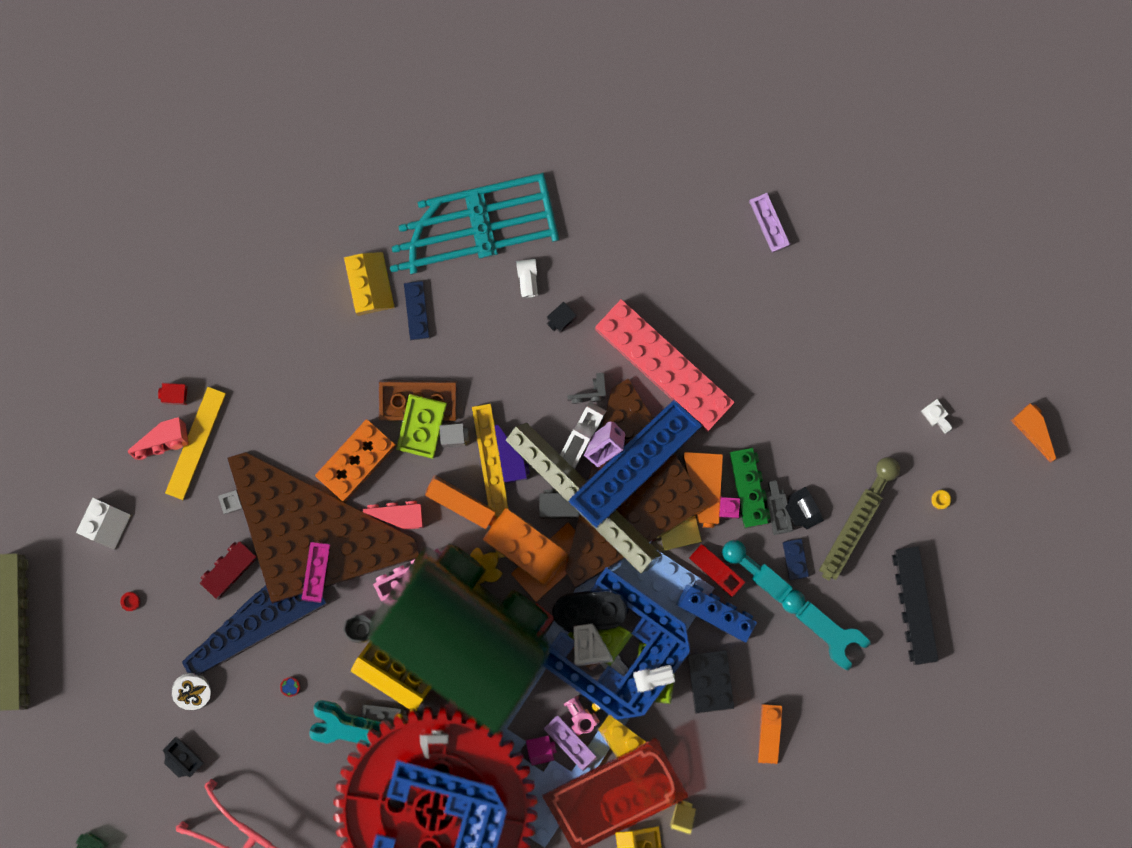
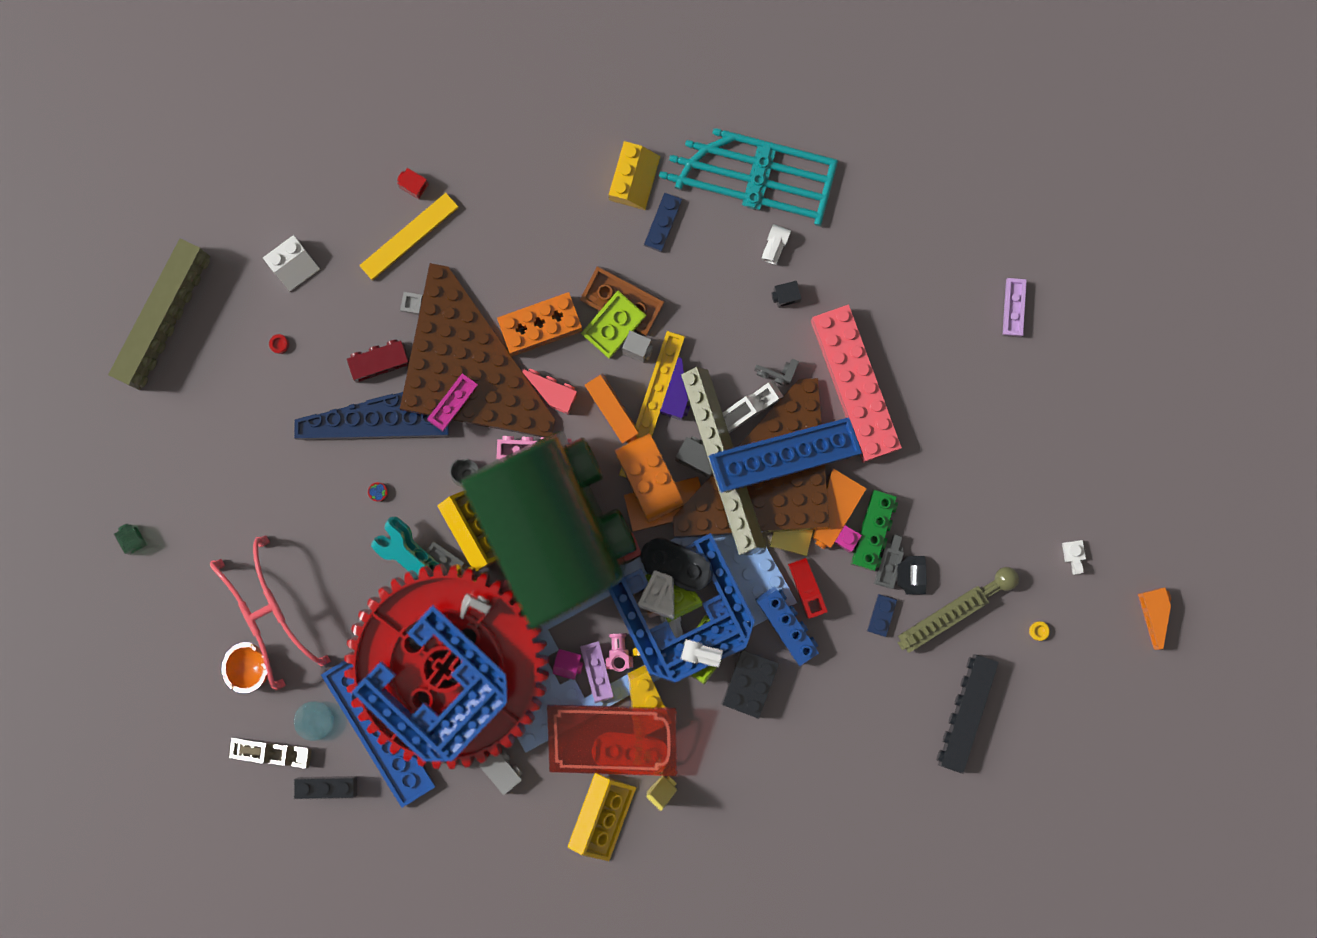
camera: 20 degrees right, 0 degrees up
coral slope [128,417,189,460] -> none
black slope [162,736,204,778] -> none
white tile [172,673,211,710] -> none
yellow plate [470,548,503,584] -> none
lavender torso [584,422,625,467] -> none
teal piece [722,539,871,671] -> none
orange slope [758,704,782,764] -> none

